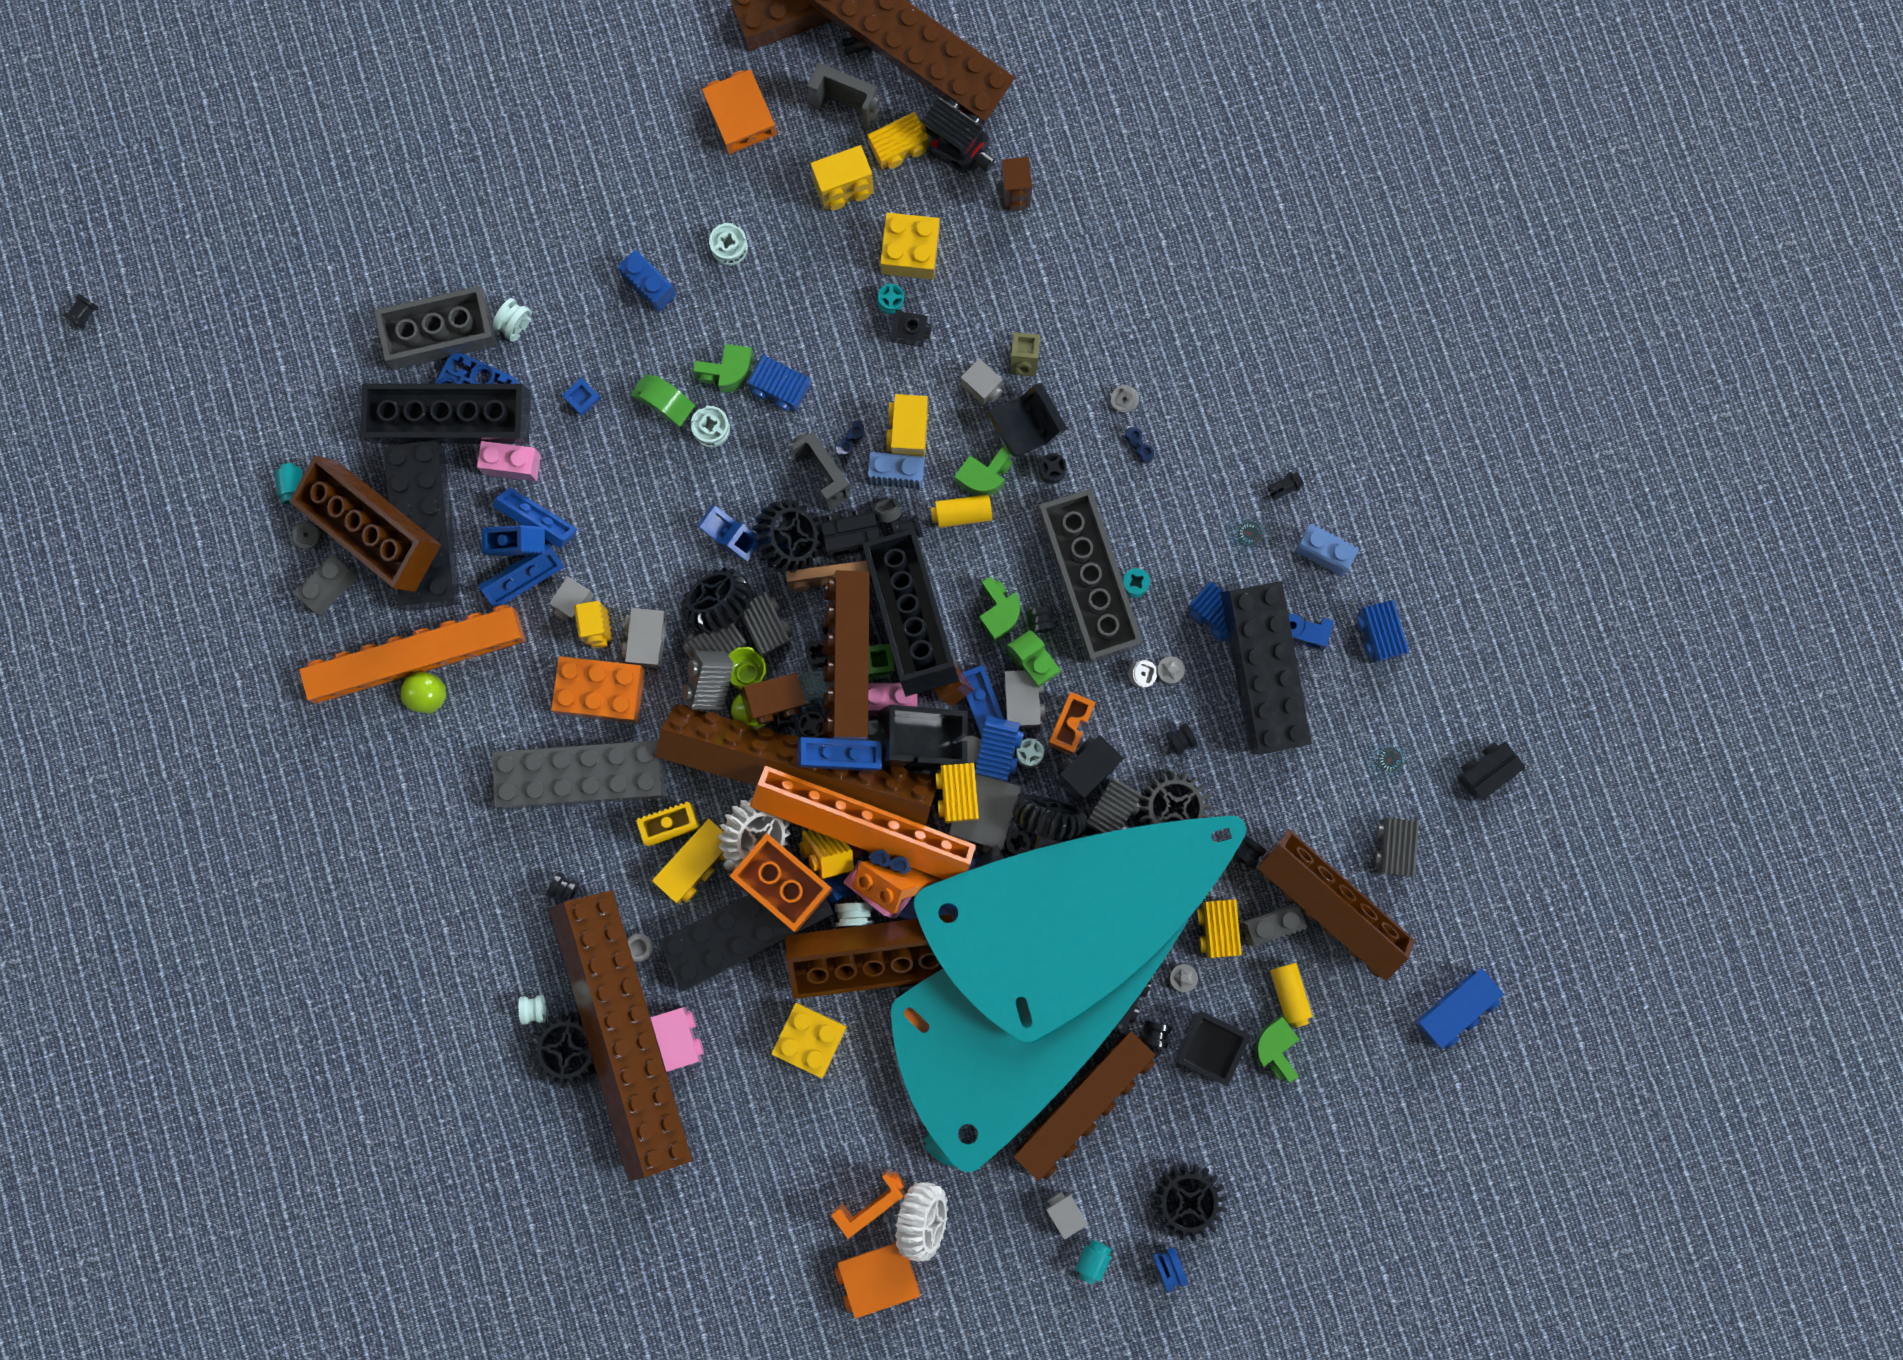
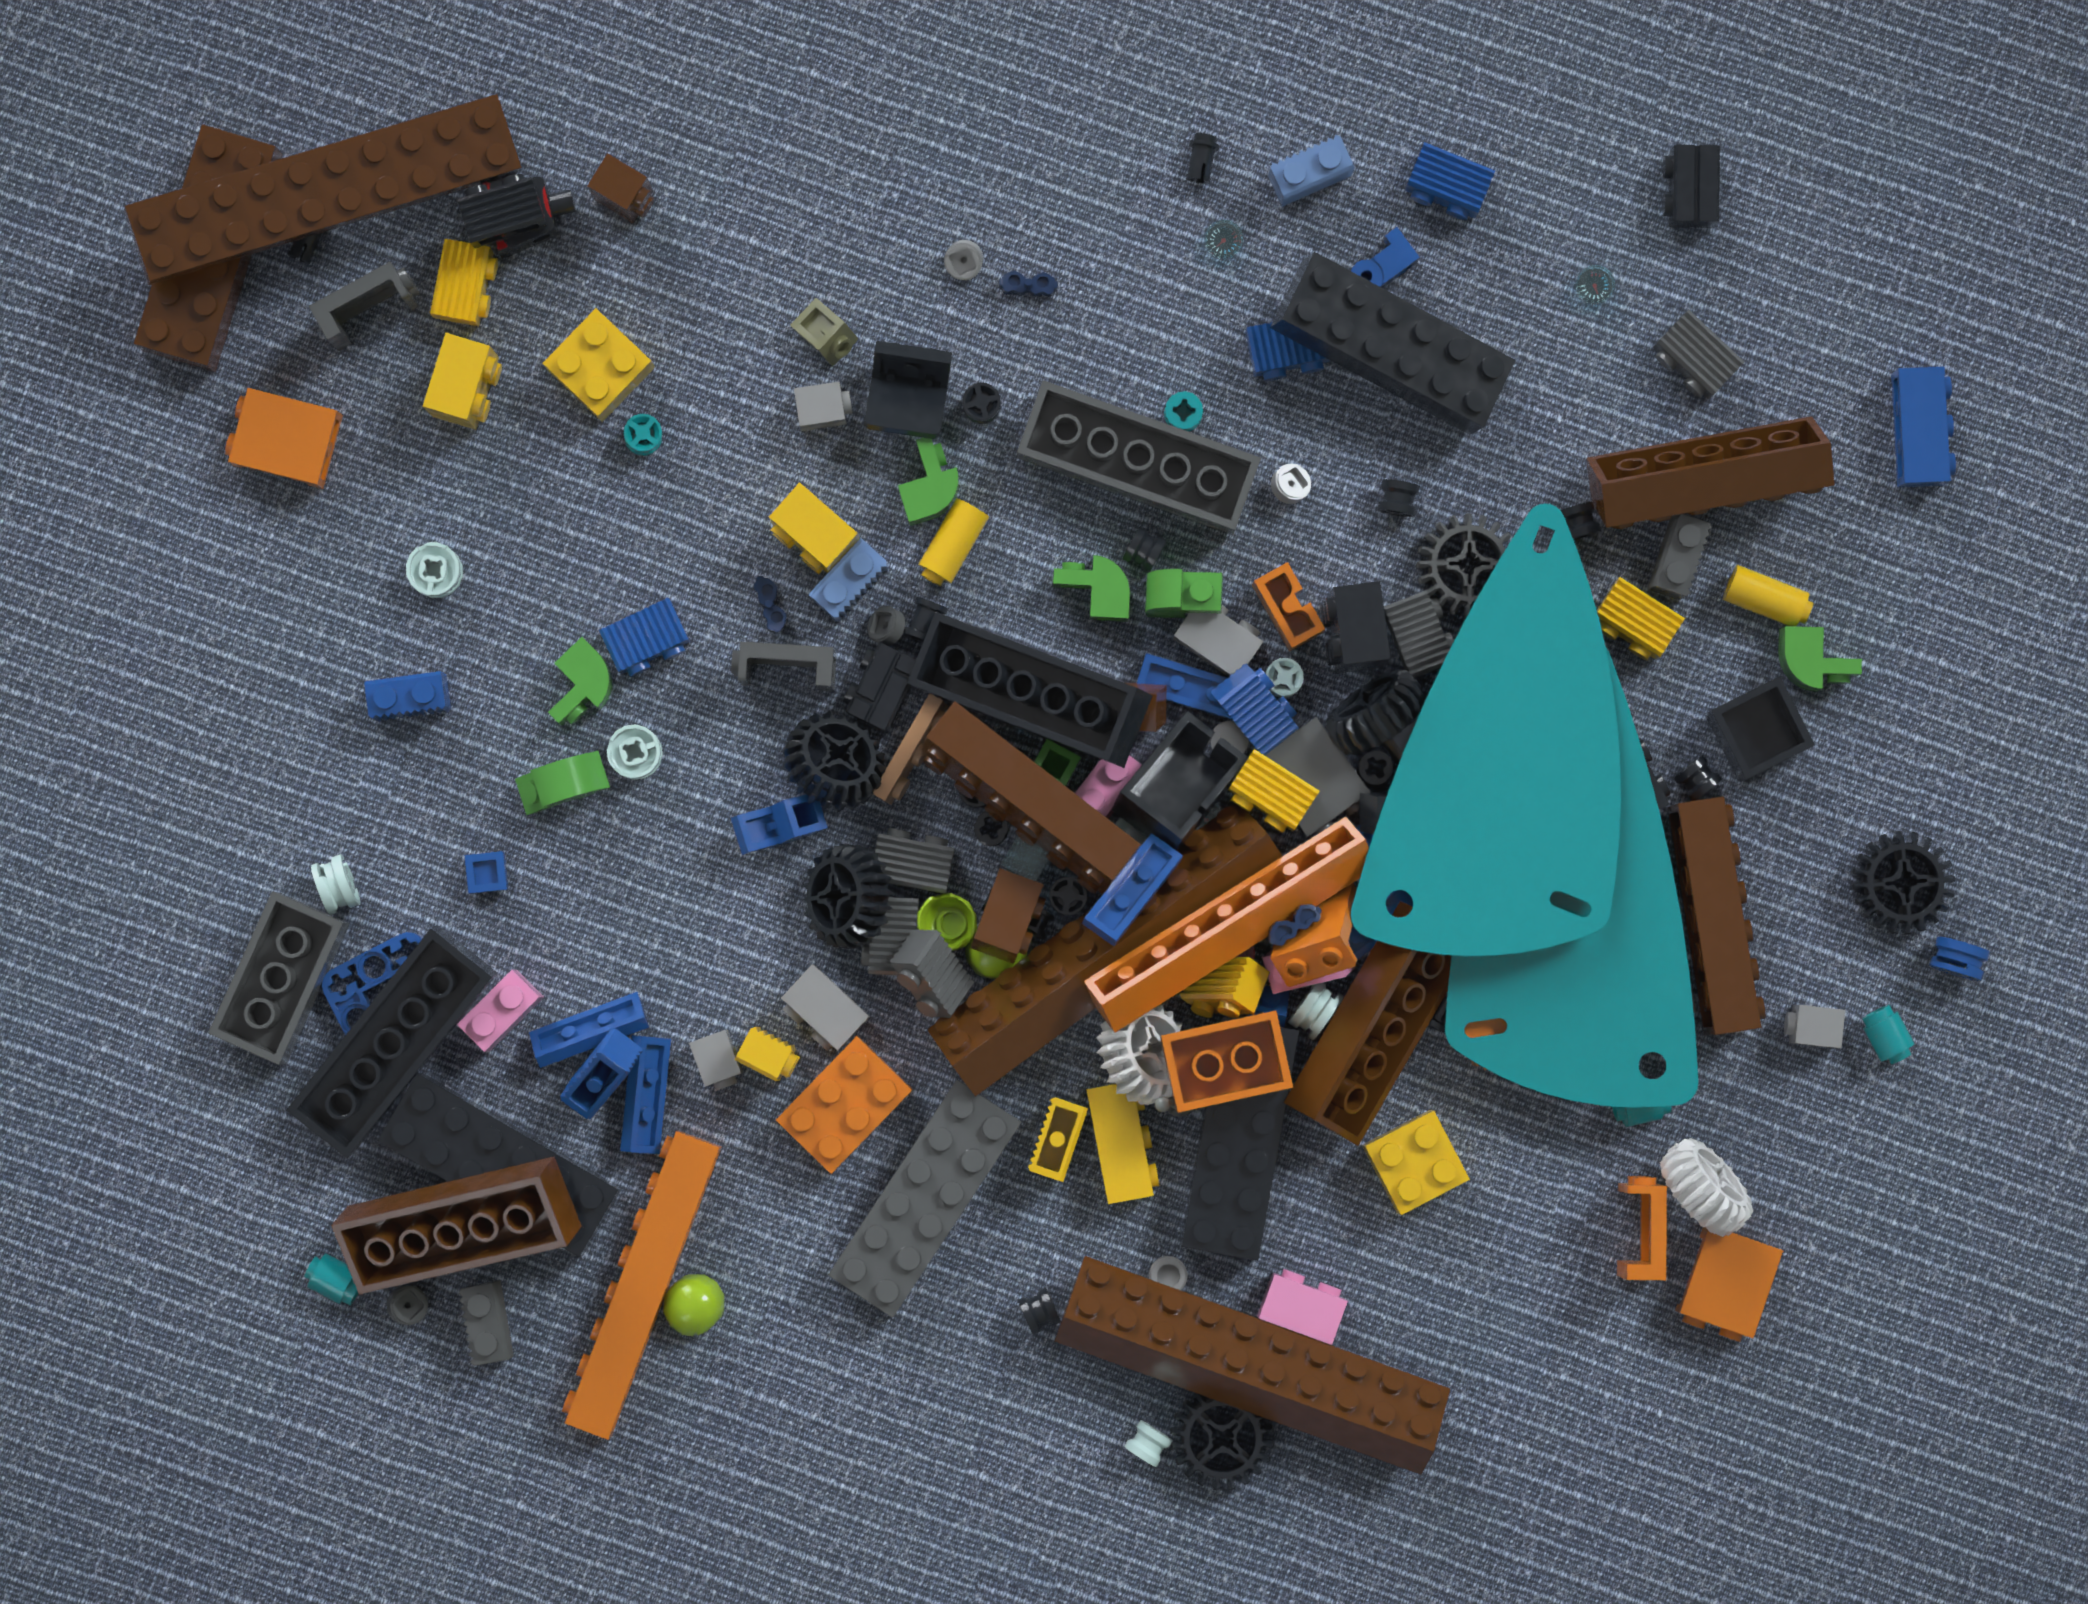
camera: 55 degrees left, 5 degrees up
black brick [892,309,932,348] -> none
light grey tile [1157,656,1185,685] -> none
light grey tile [1169,964,1198,992] -> none

